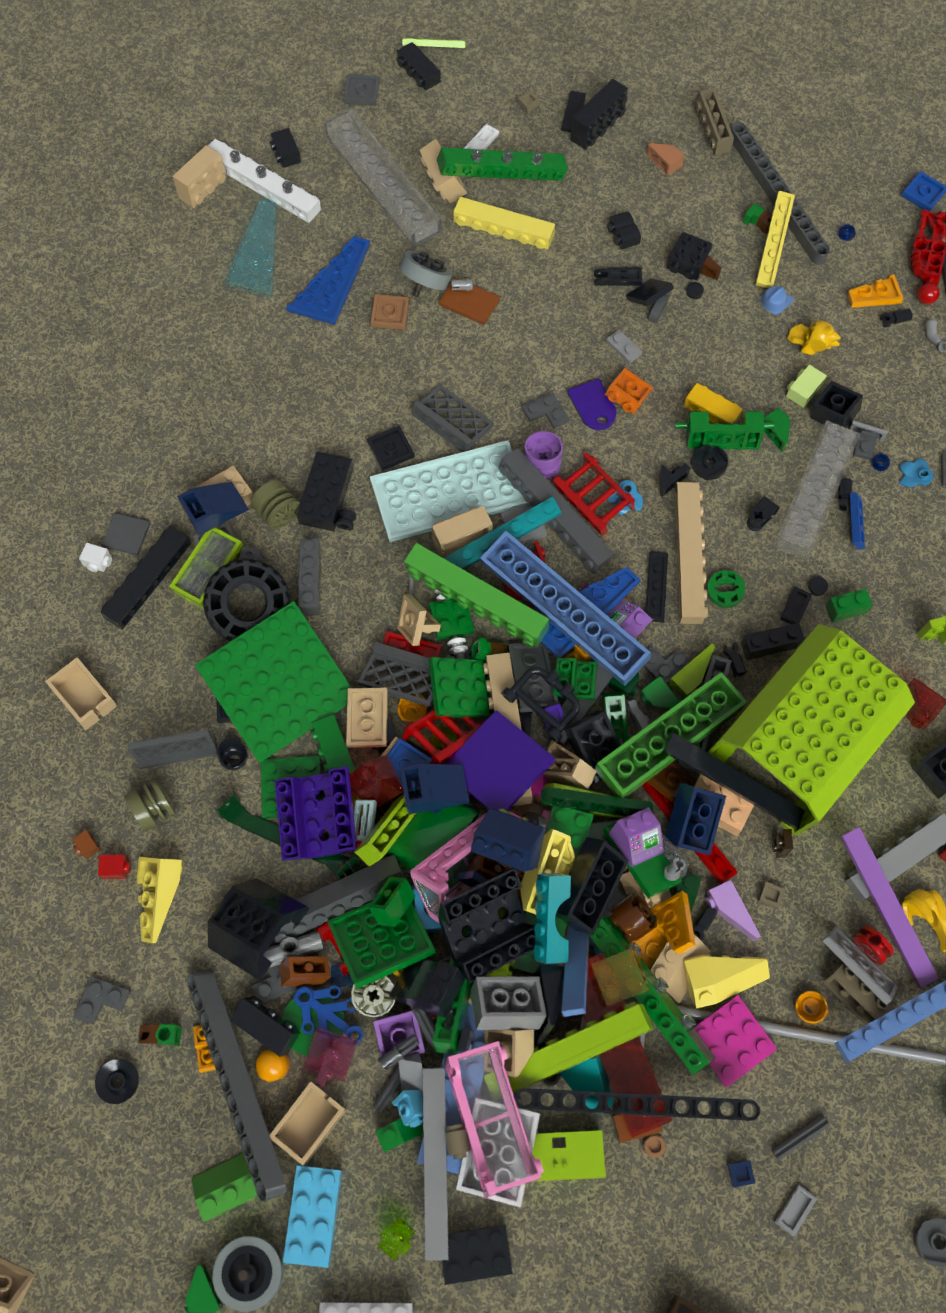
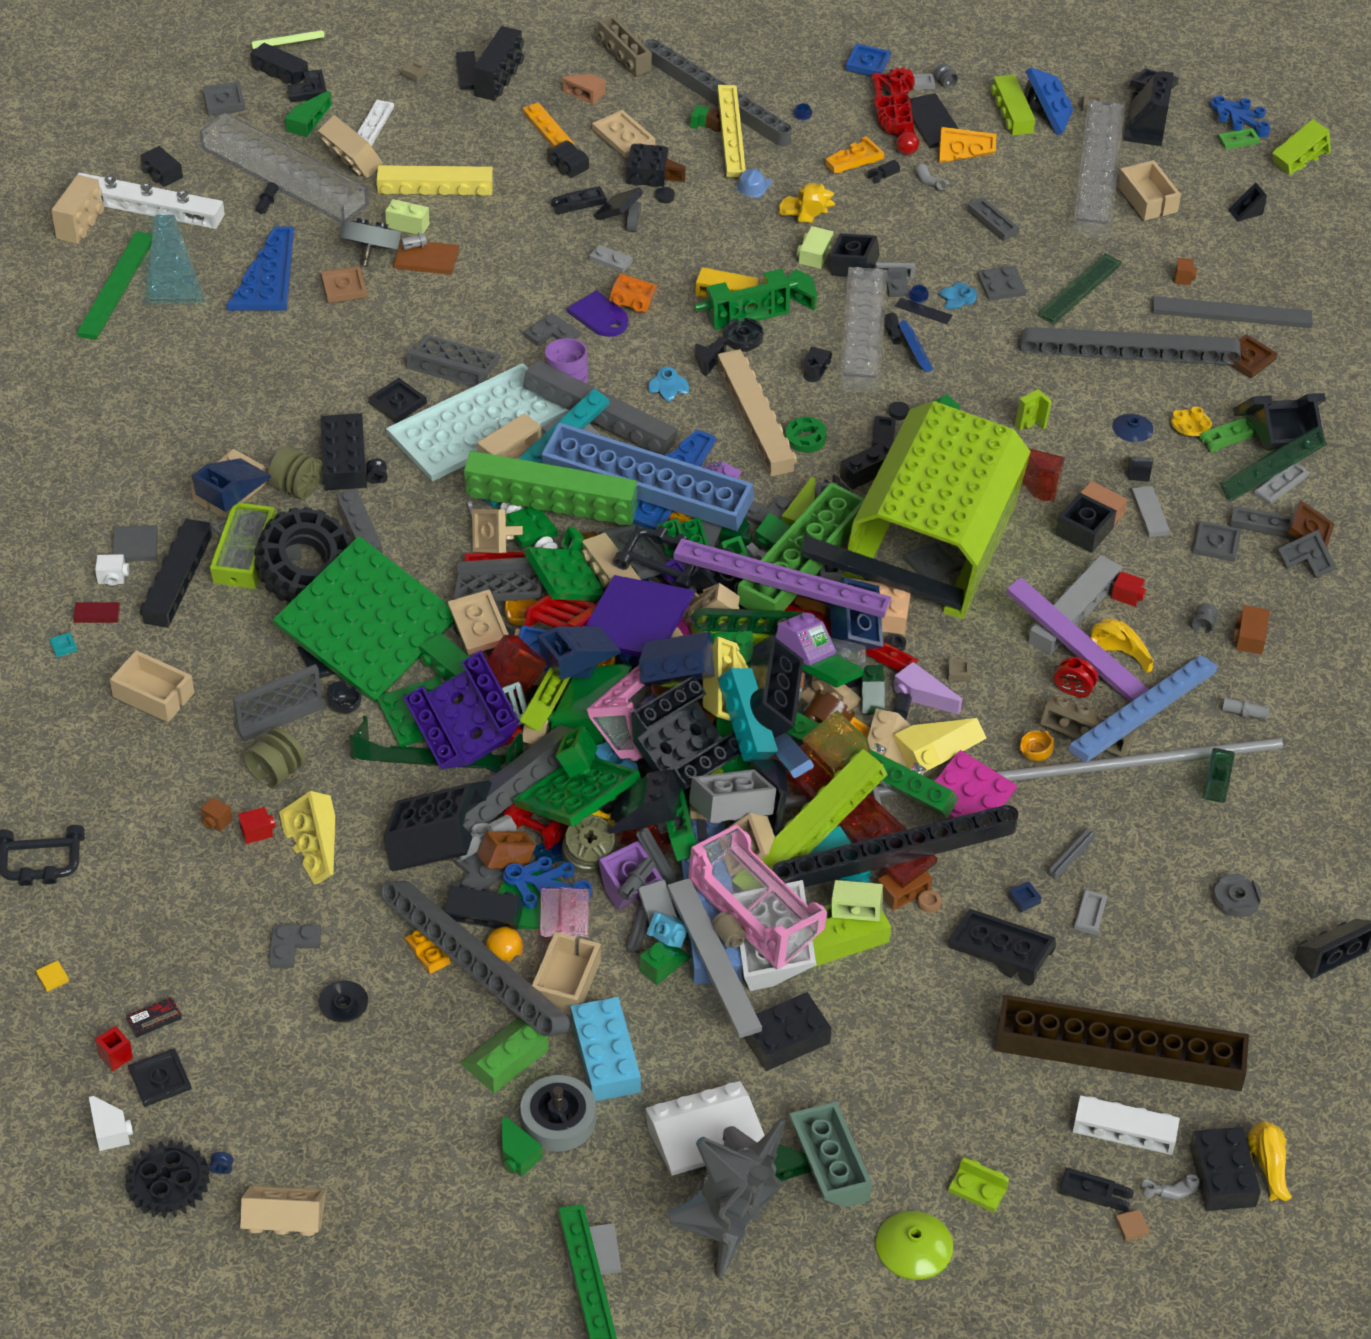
camera: 20 degrees left, 20 degrees down
leg [138,1024,182,1046] -> none
clear neon green brick [377,1217,416,1261] -> none
green piece [436,147,568,181] -> none
red fence [553,452,635,536] -> none
black tile [645,551,668,623] -> none
light orange wing [650,891,696,954] -> none
light grey pin [664,857,686,881] -> none
dark brown plate [772,829,793,858] -> none
light grey tile [823,926,898,1005] -> none
none -> teal tile [49,632,78,657]
none -> dark red tile [73,602,120,623]
none -> green tile [77,231,155,340]
none -> black axle [255,182,279,214]
none -> green slope [284,91,332,137]
none -> black plate [288,69,327,102]
none -> yellowish green brick [385,199,430,234]
none -> light orange plate [522,102,574,147]
none -> tan plate [592,110,655,158]
none -> medium lavender plate [674,538,891,618]
none -> yellowish green brick [832,880,883,922]
none -> black tile [884,633,906,651]
none -> black piece [894,297,953,325]
none -> black hinge [948,909,1056,986]

